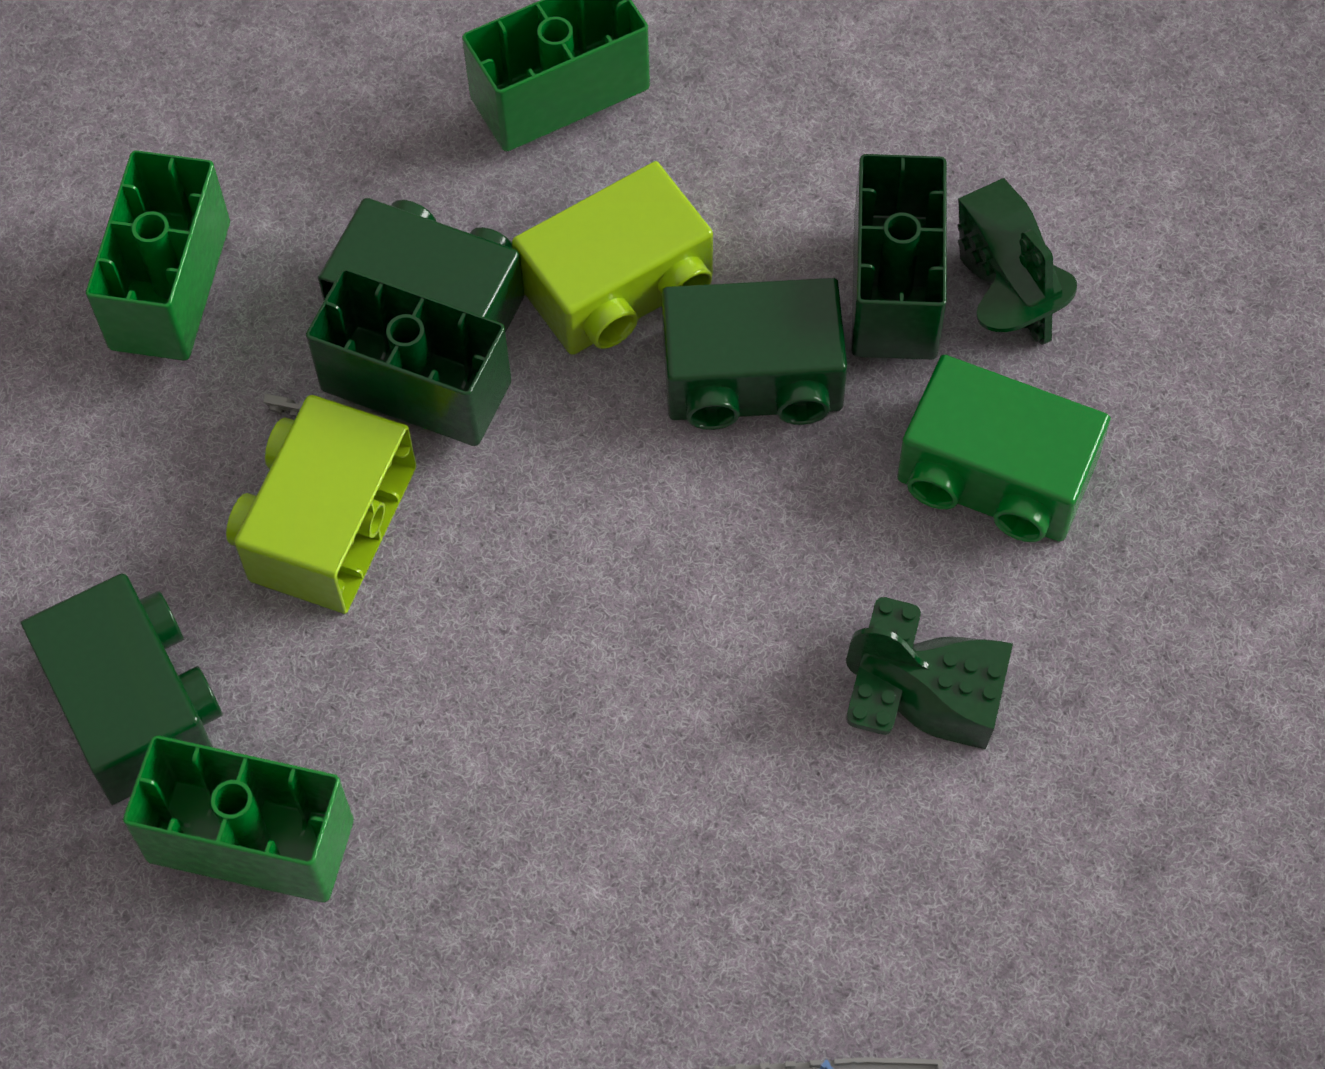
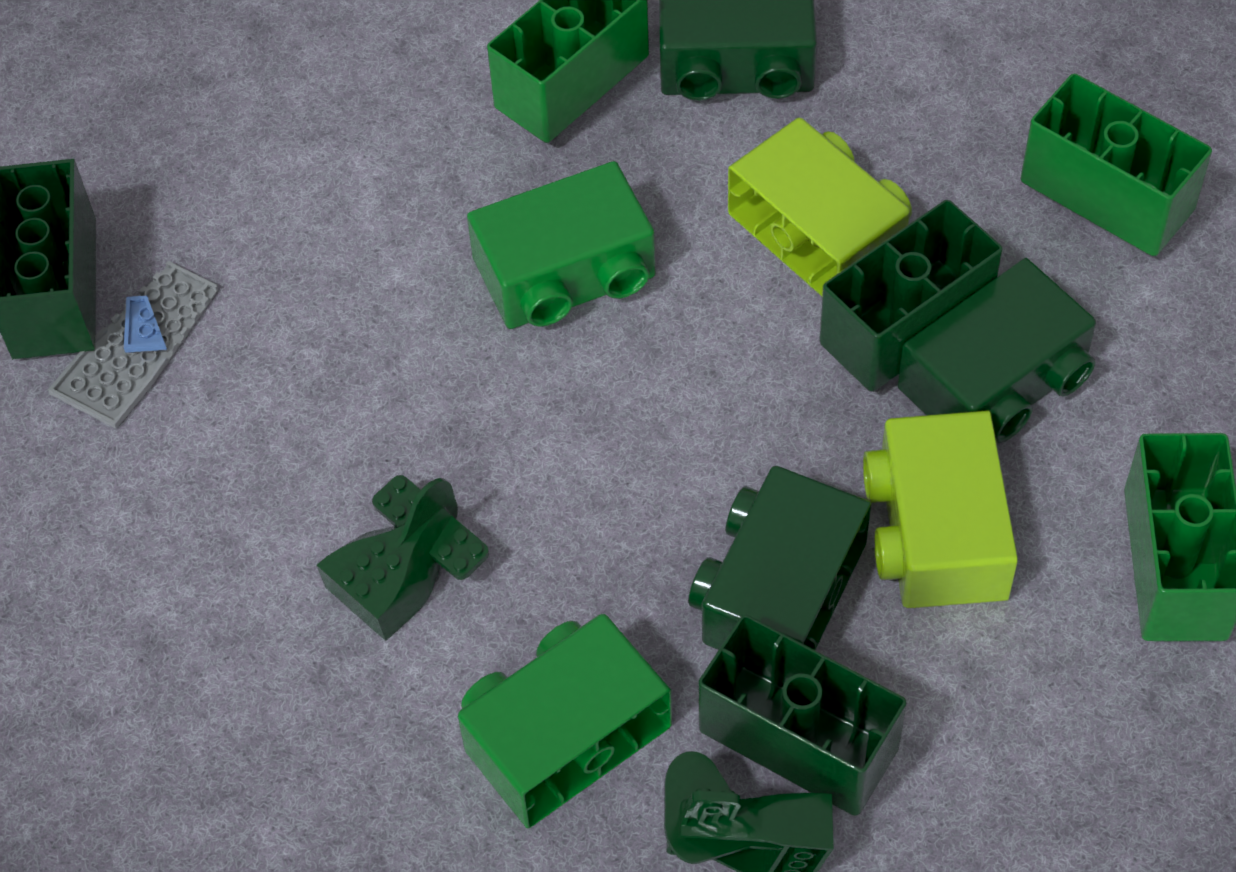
camera: 120 degrees right, 5 degrees down
none -> green piece [467,161,656,329]

